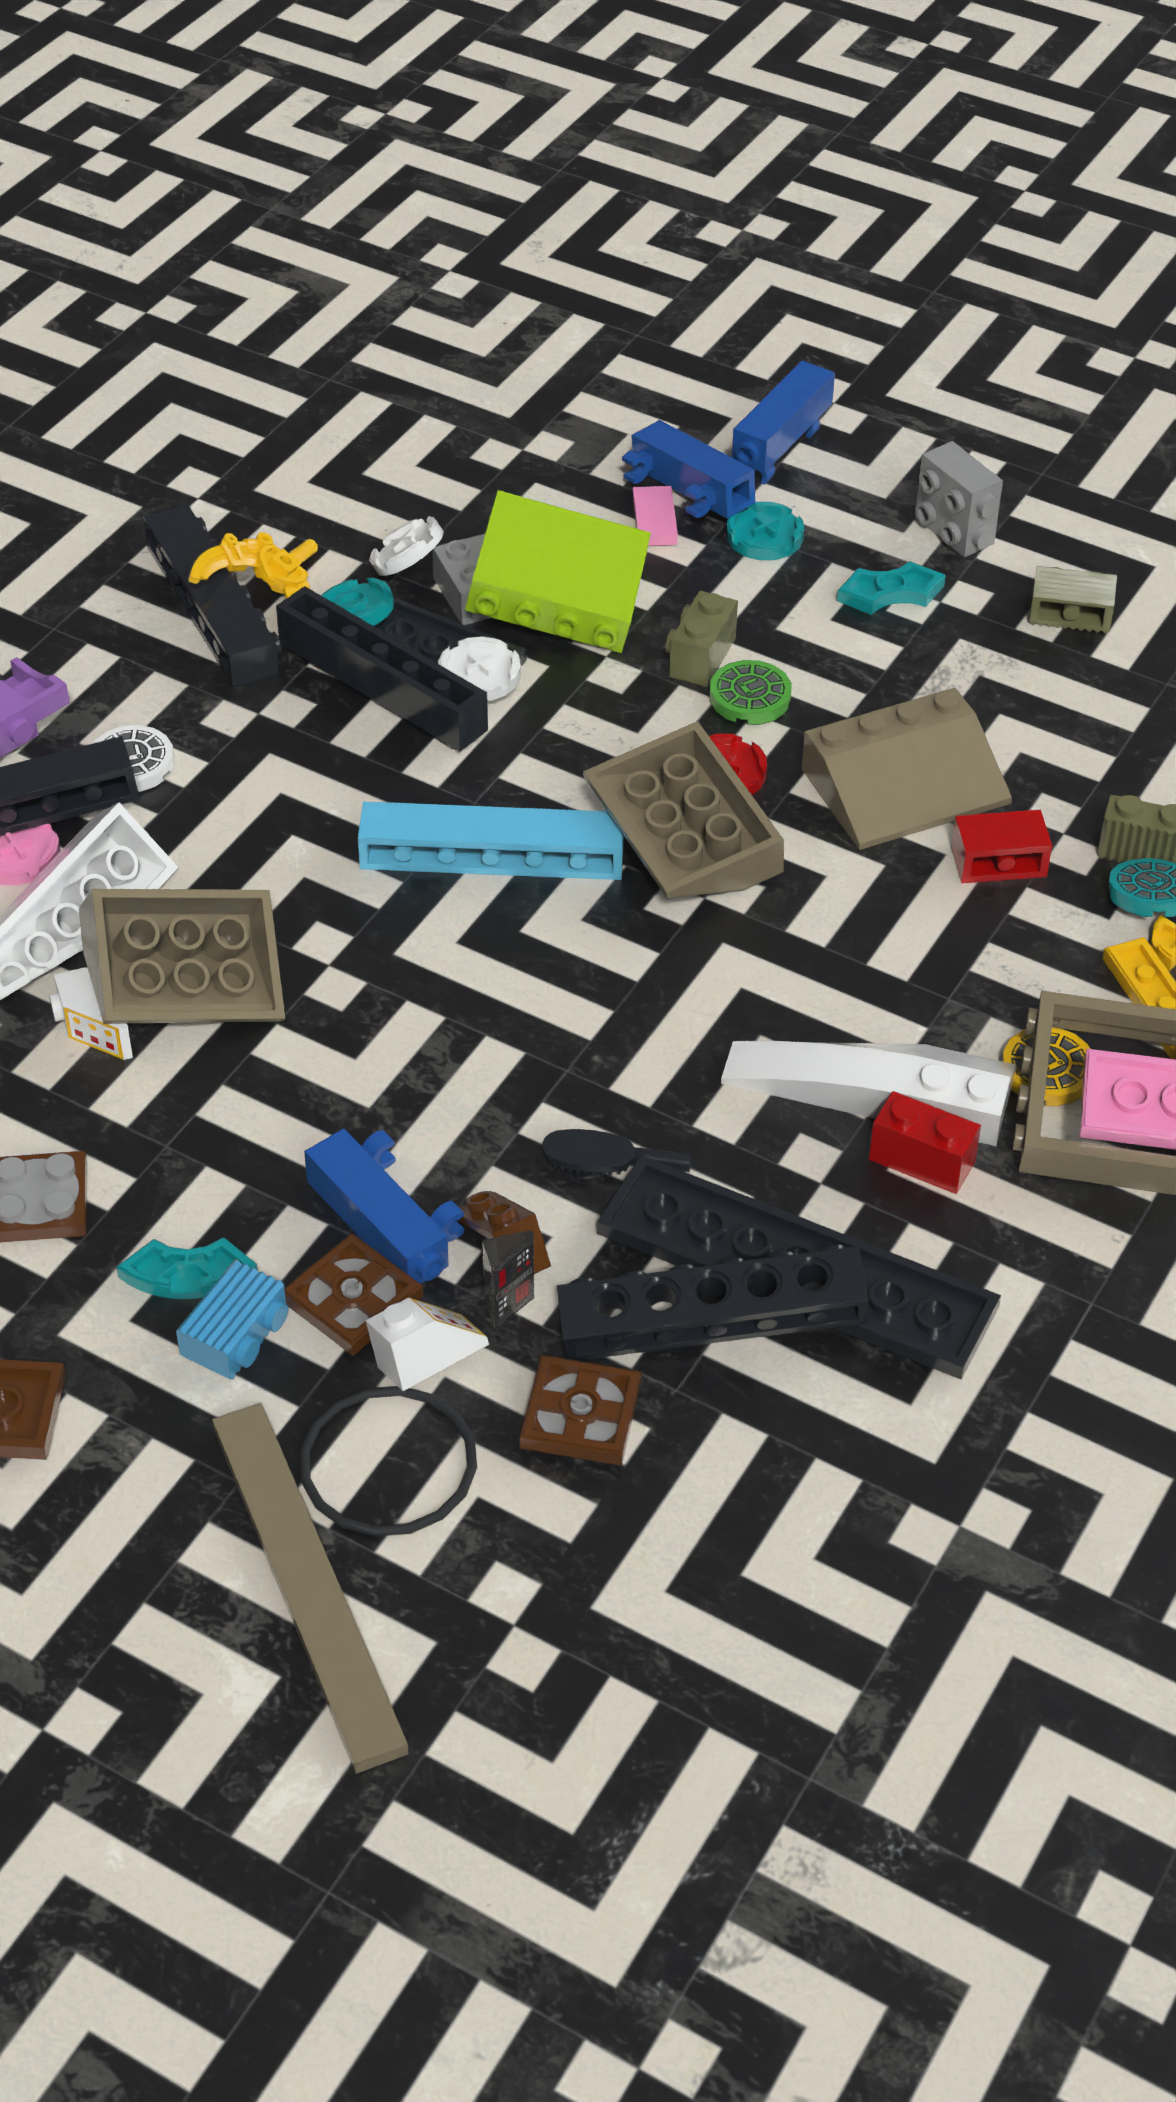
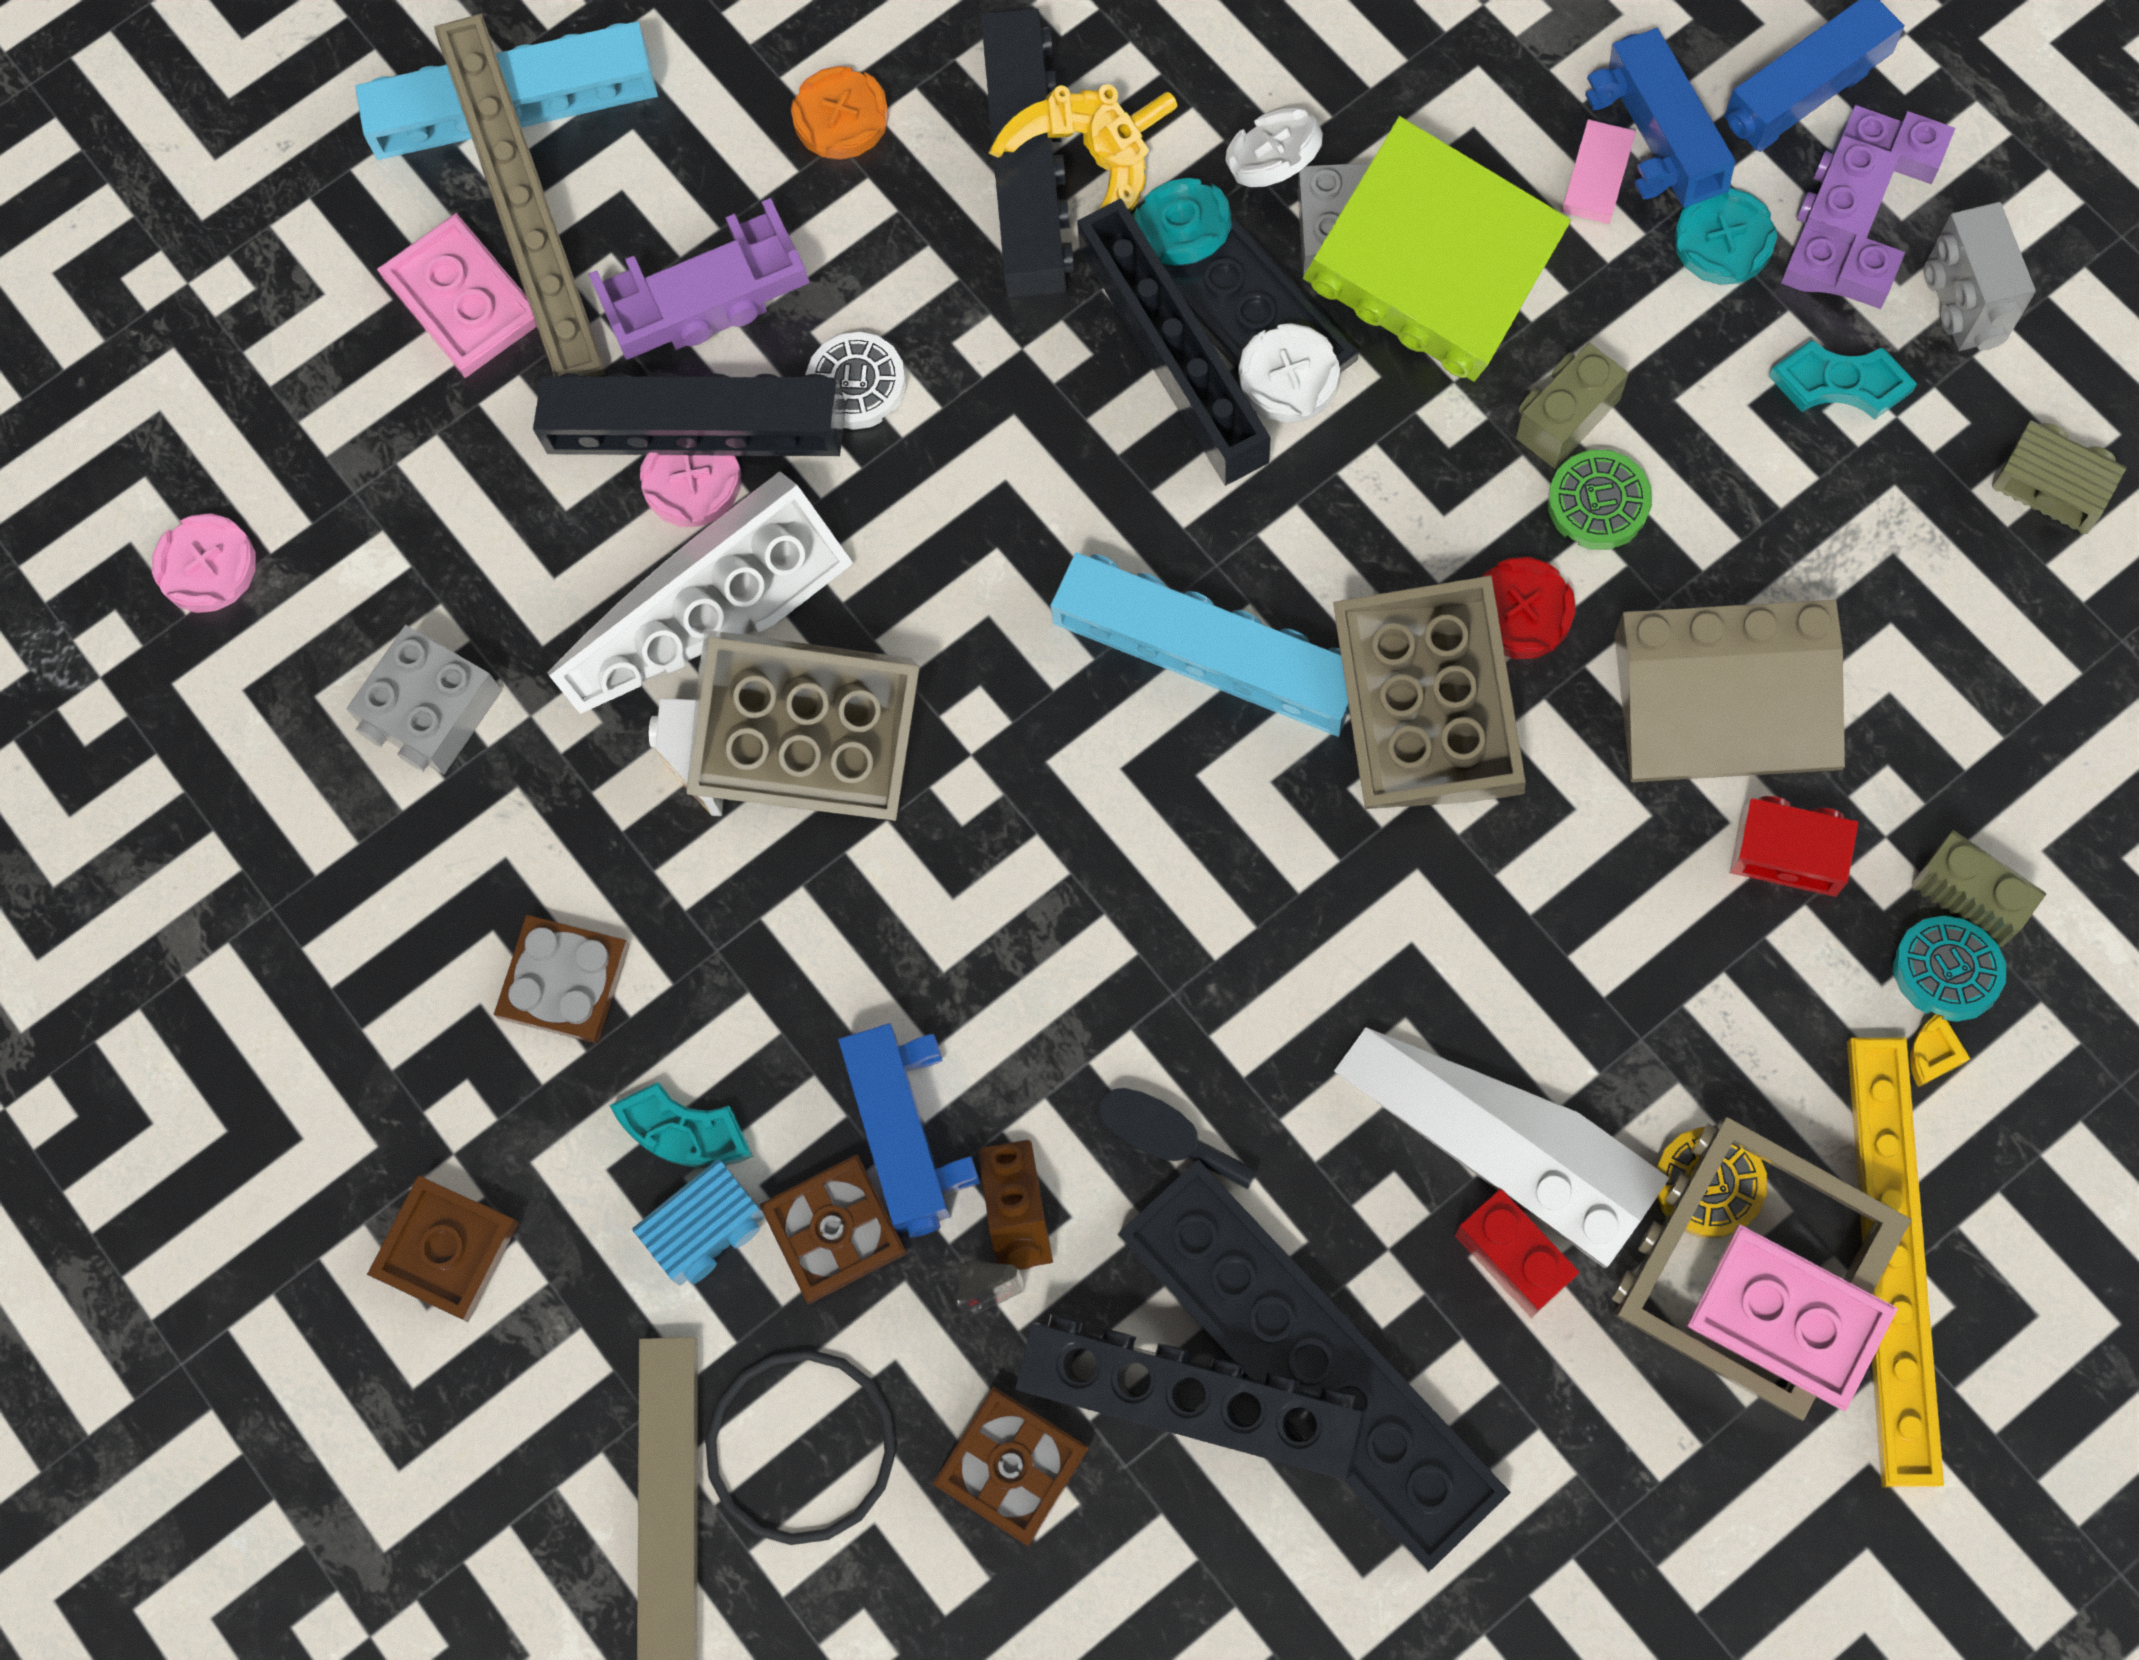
camera: 30 degrees right, 25 degrees up
white slope [366,1298,489,1391] -> none
none -> orange tile [791,66,889,160]
none -> medium lavender bracket [1781,105,1956,309]

